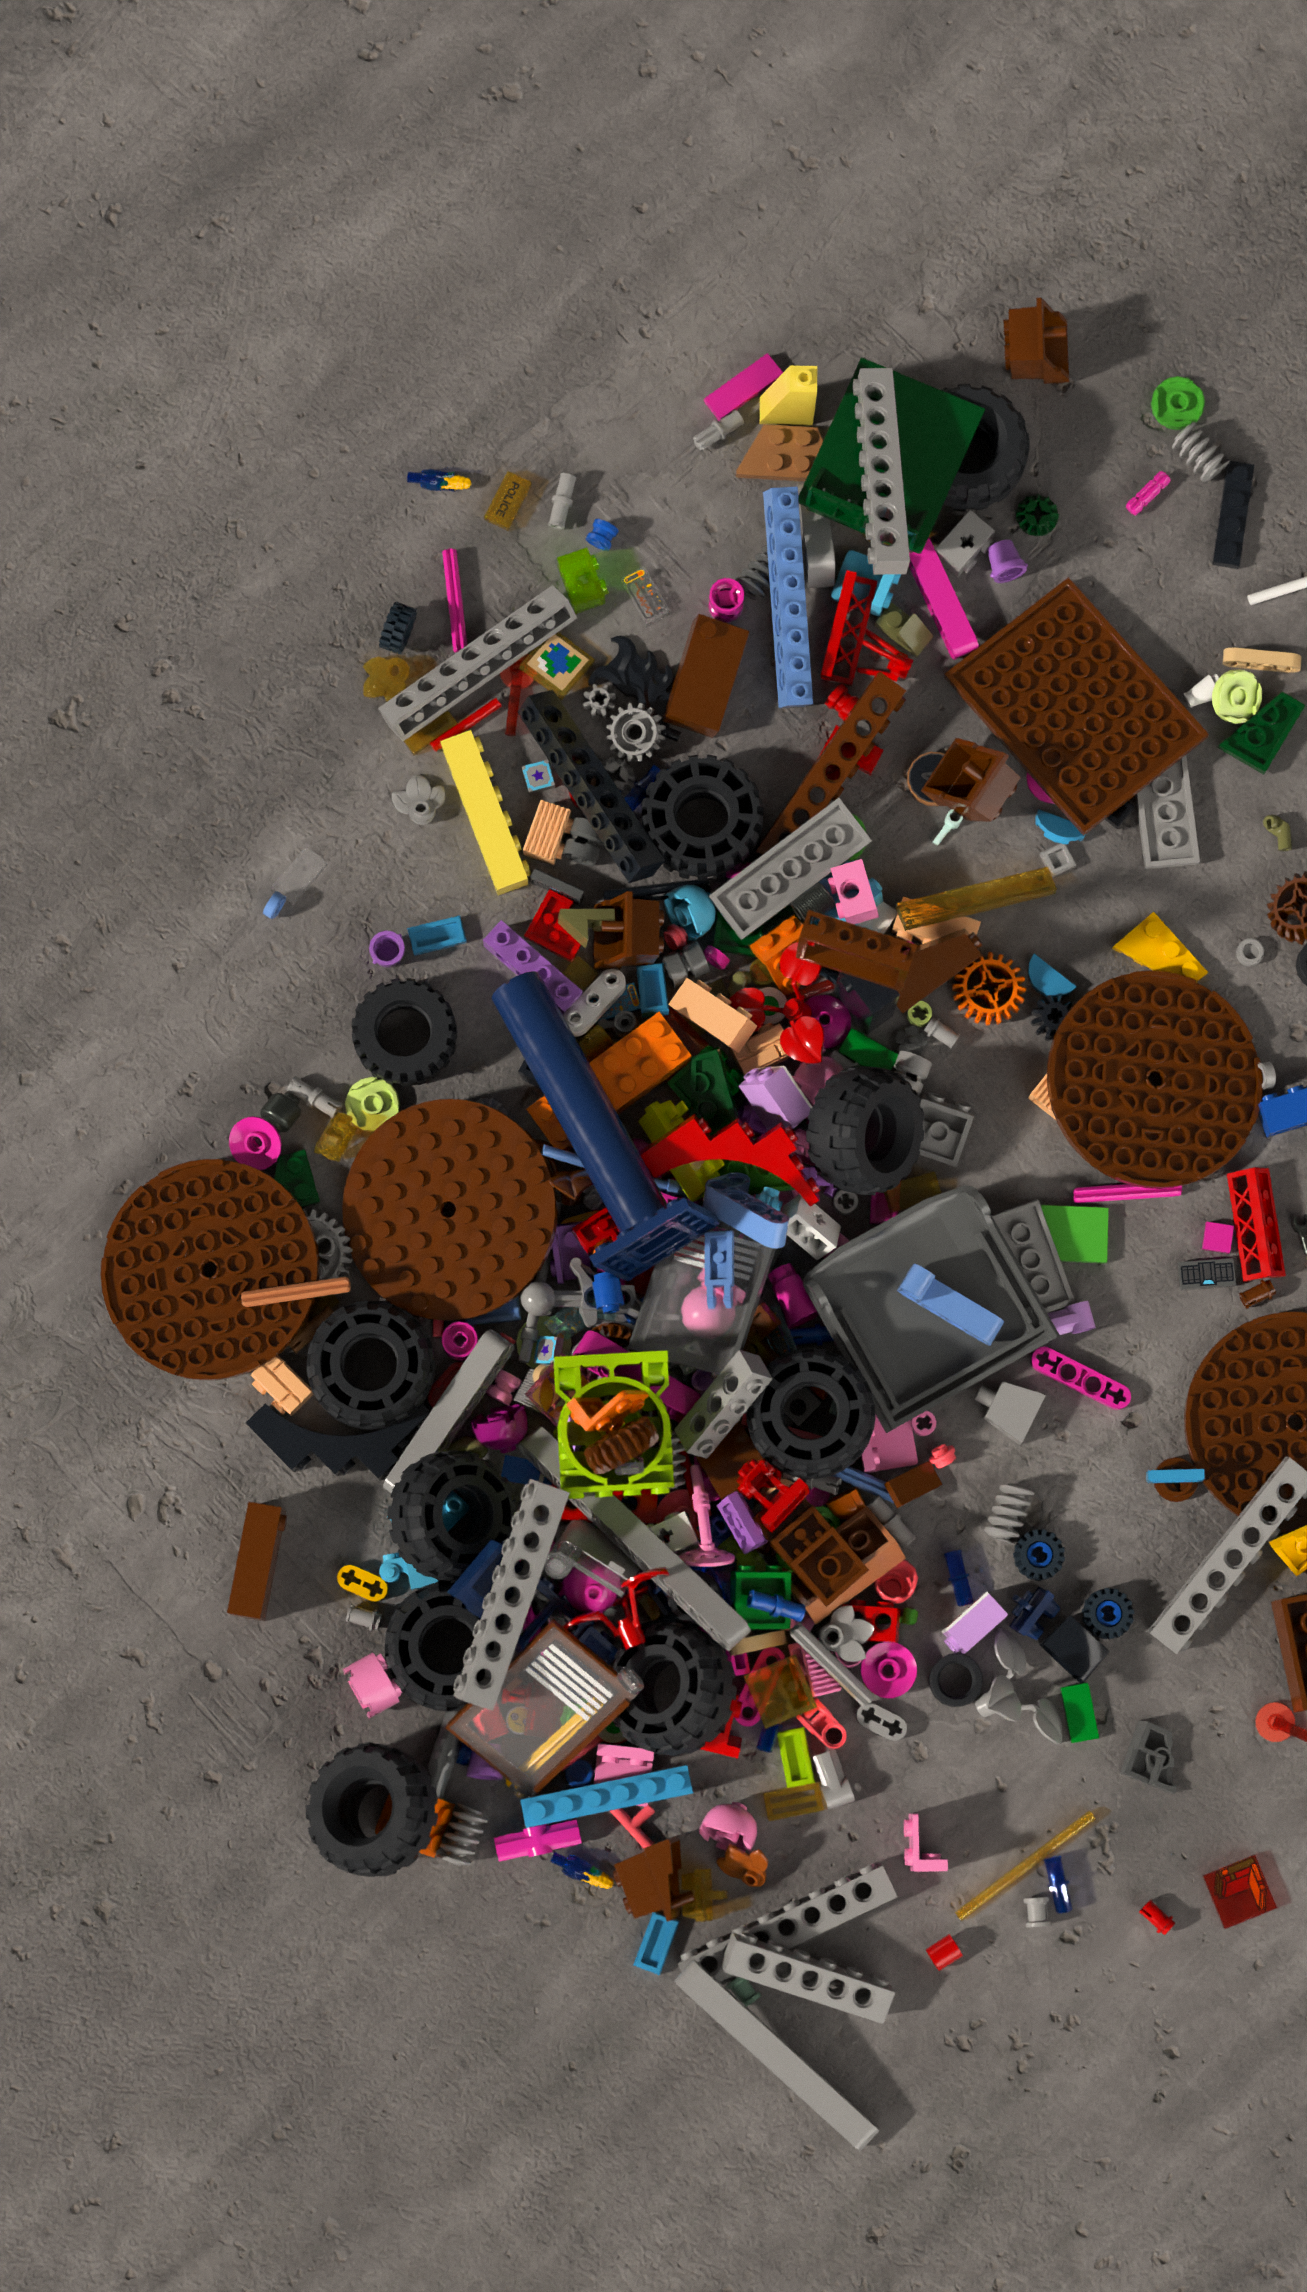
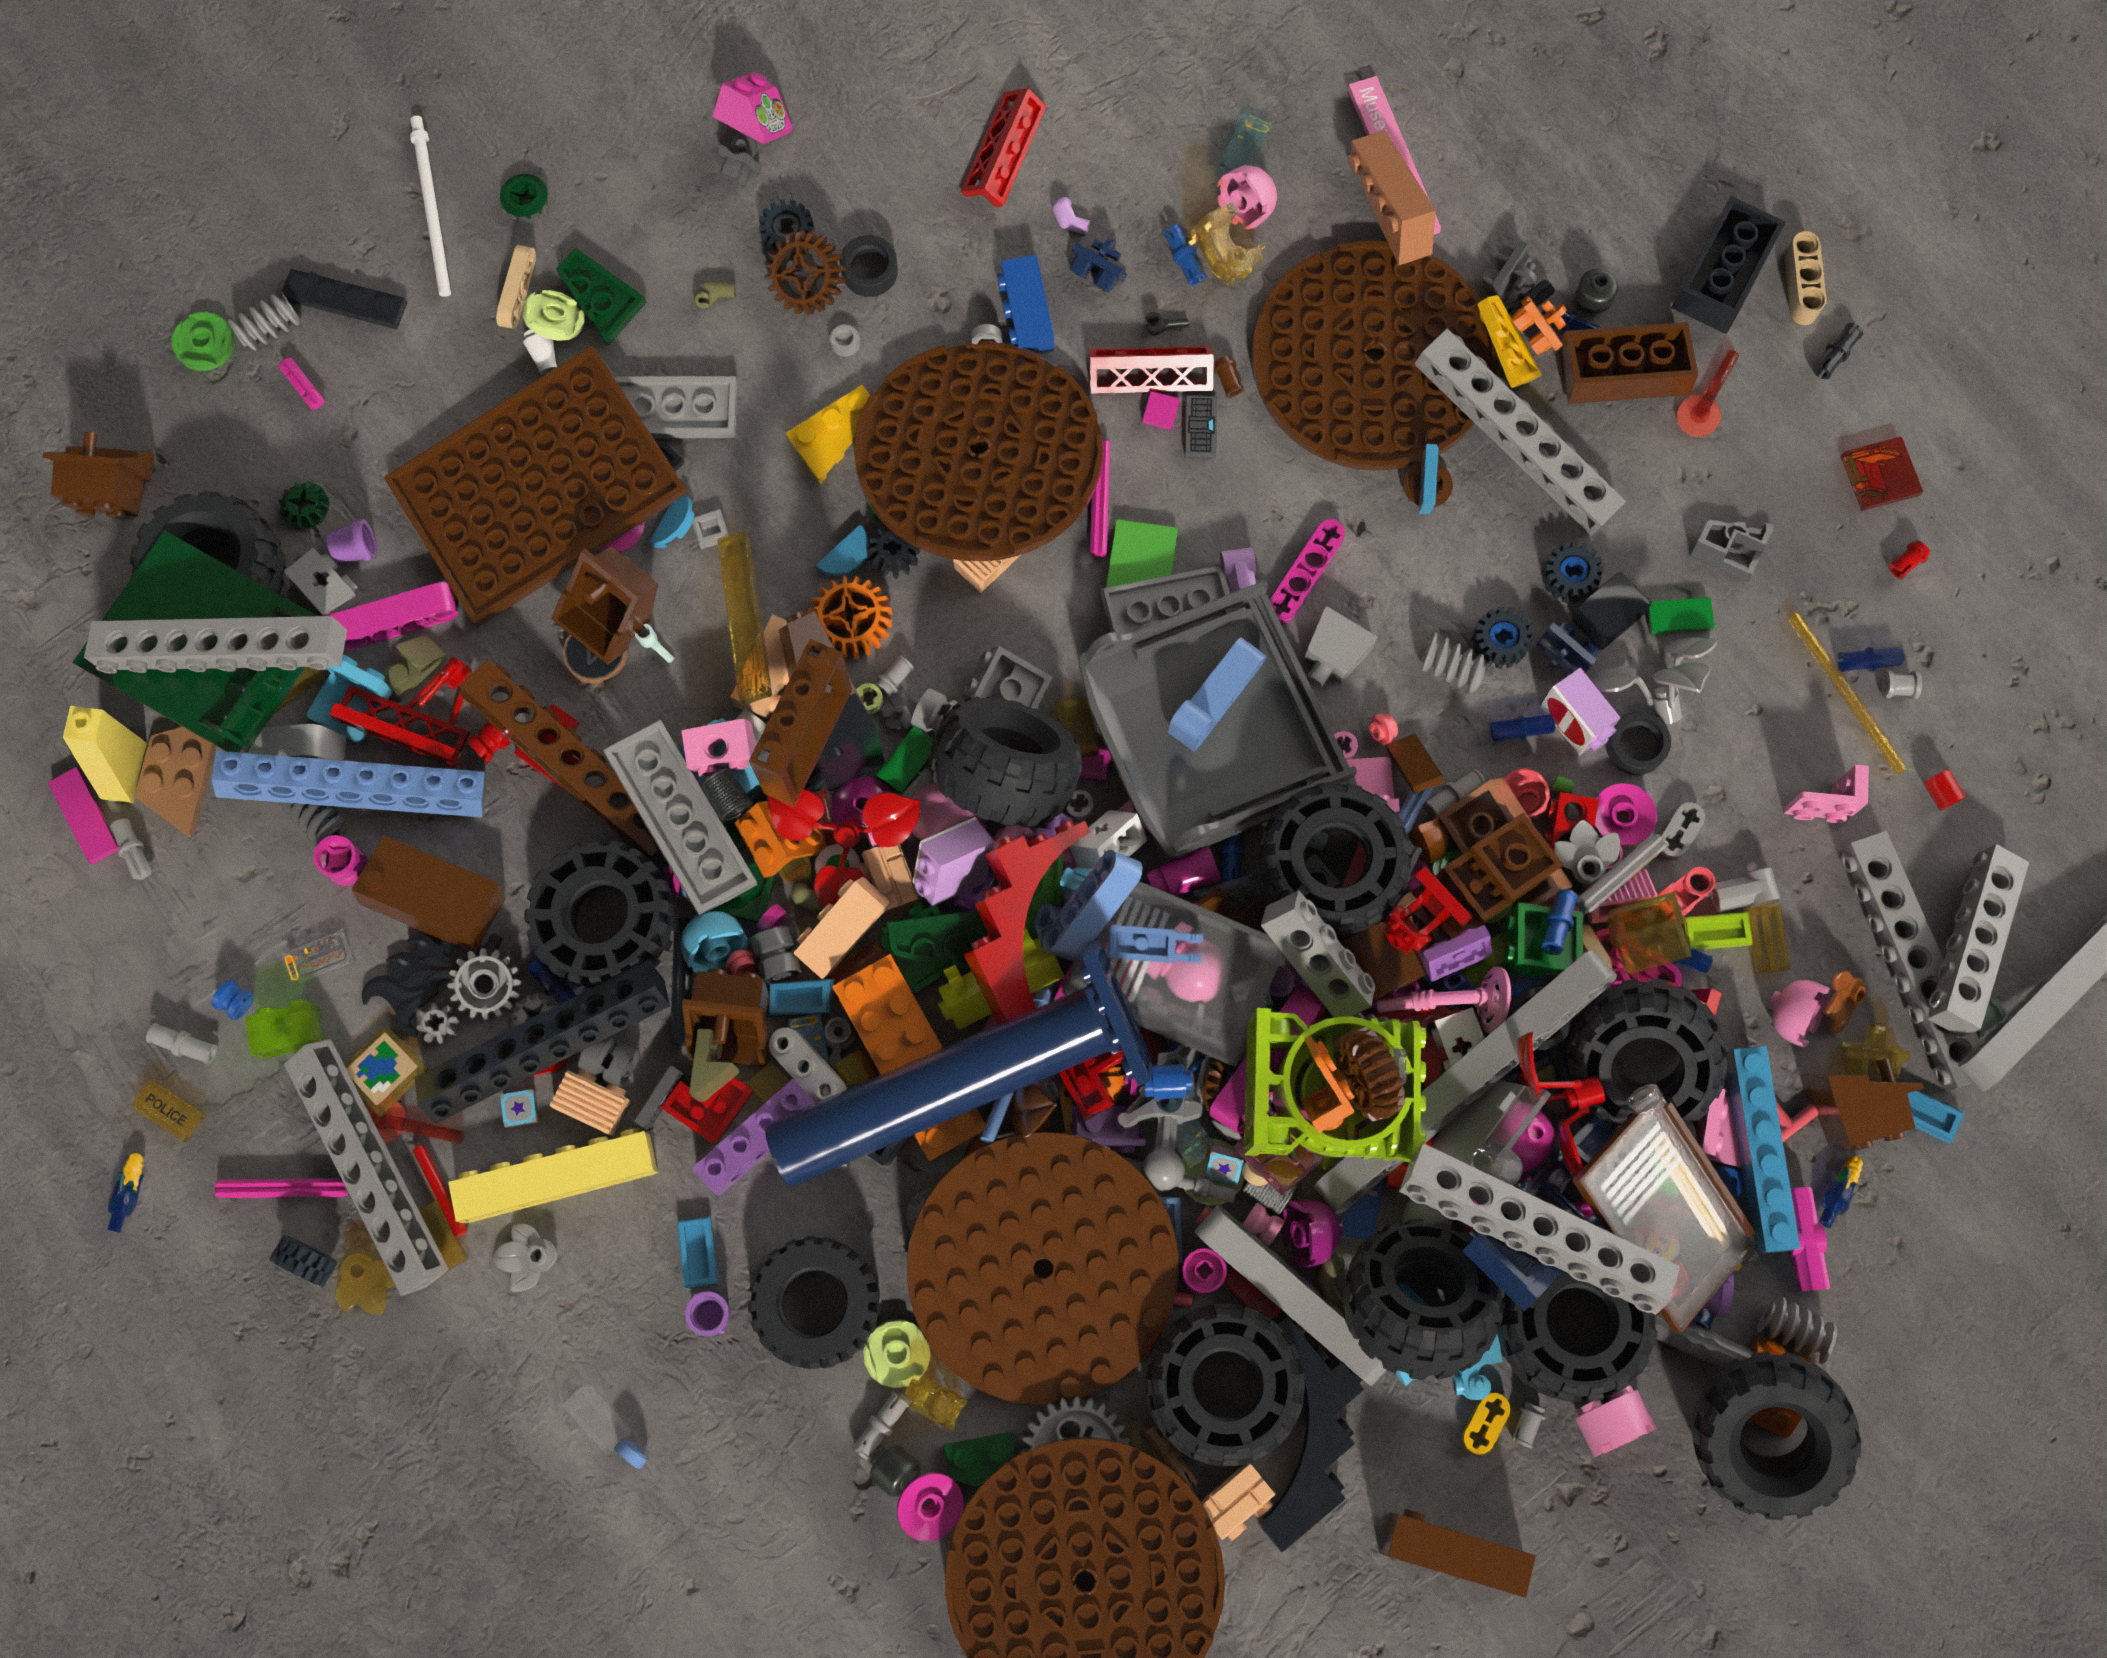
camera: 80 degrees left, 5 degrees down
nougat axle [241,1277,351,1307] -> none

